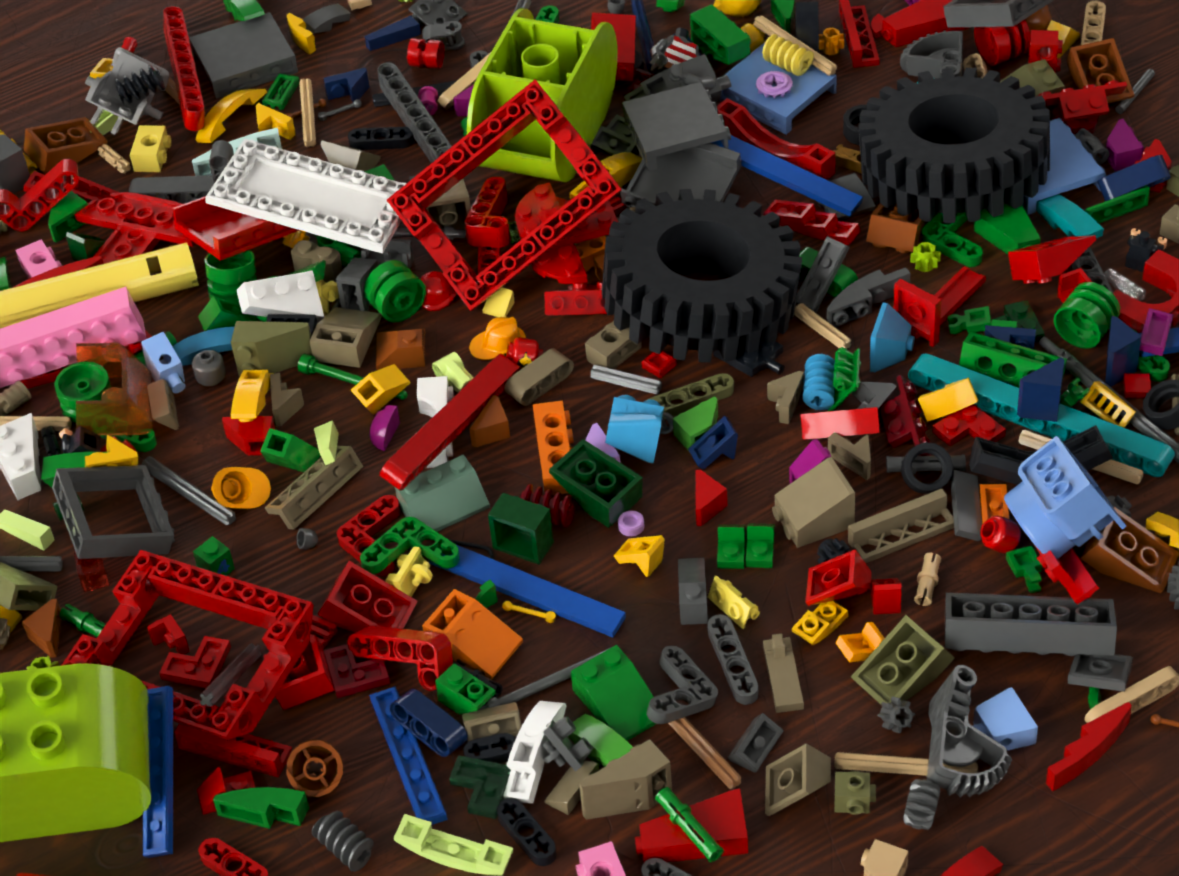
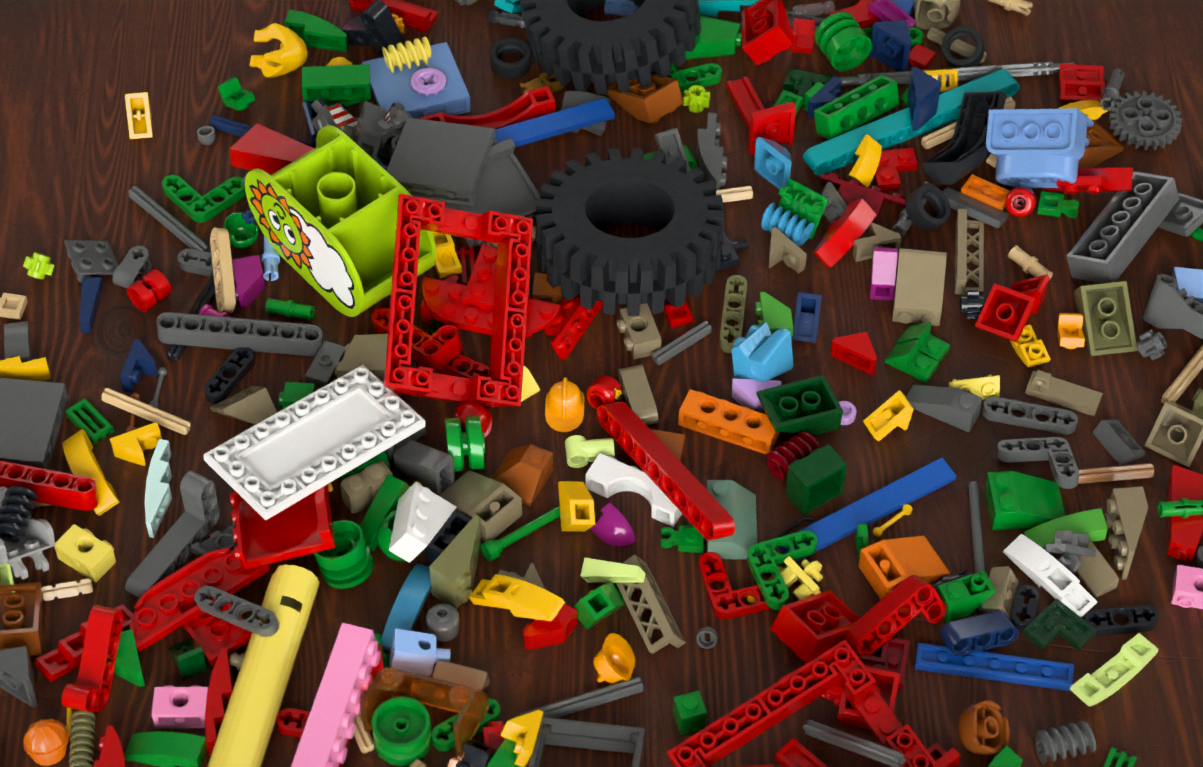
camera: 65 degrees left, 5 degrees up
green slope [198,295,257,331] -> none
tan axle [754,16,837,76] -> none
red slope [763,200,861,245] -> none
none -> dark grey beam [194,586,280,637]

